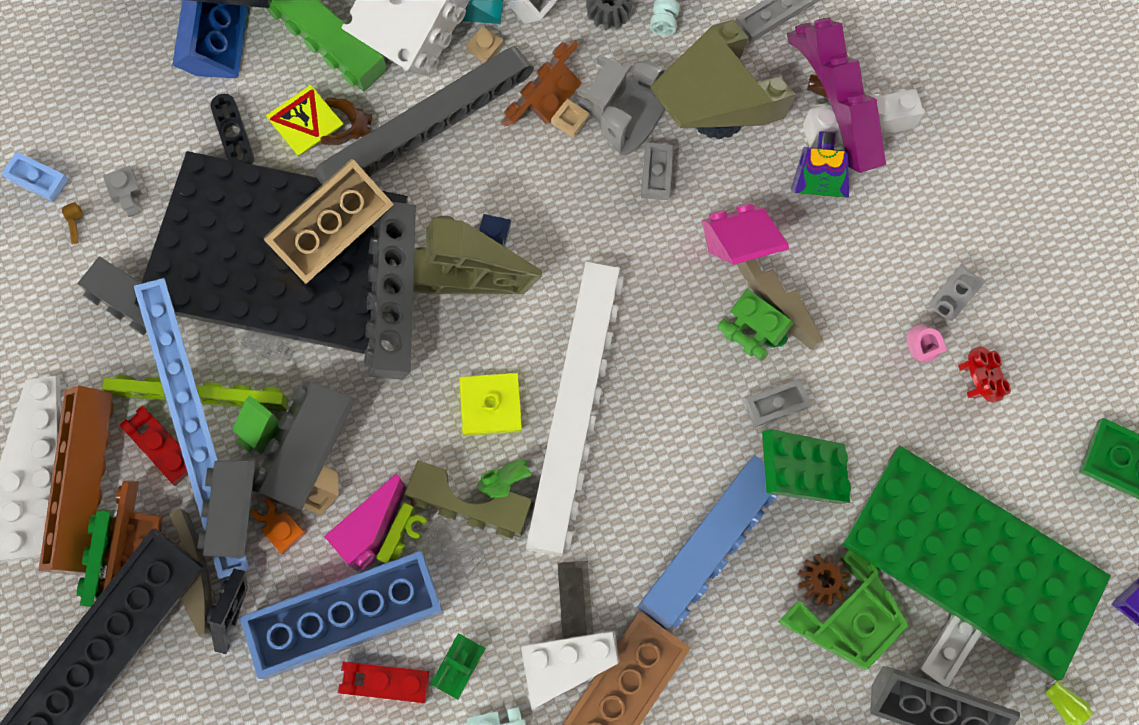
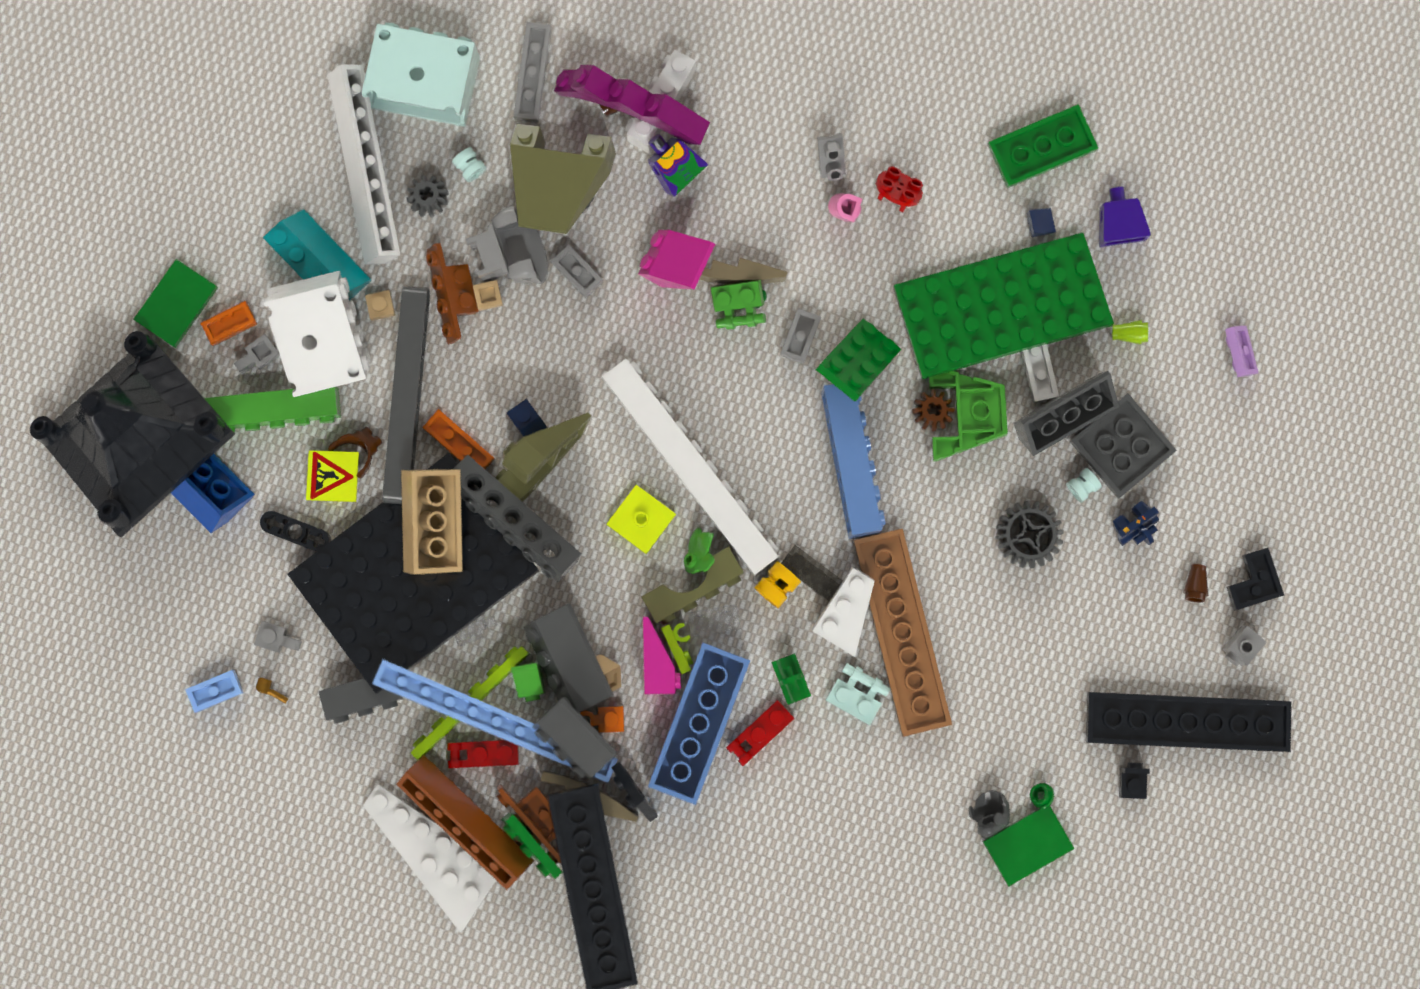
camera: 45 degrees left, 10 degrees up
none -> orange tile [422,409,495,470]
none -> yellow wheel [754,561,801,608]
none -> dark blue slope [1026,208,1056,237]

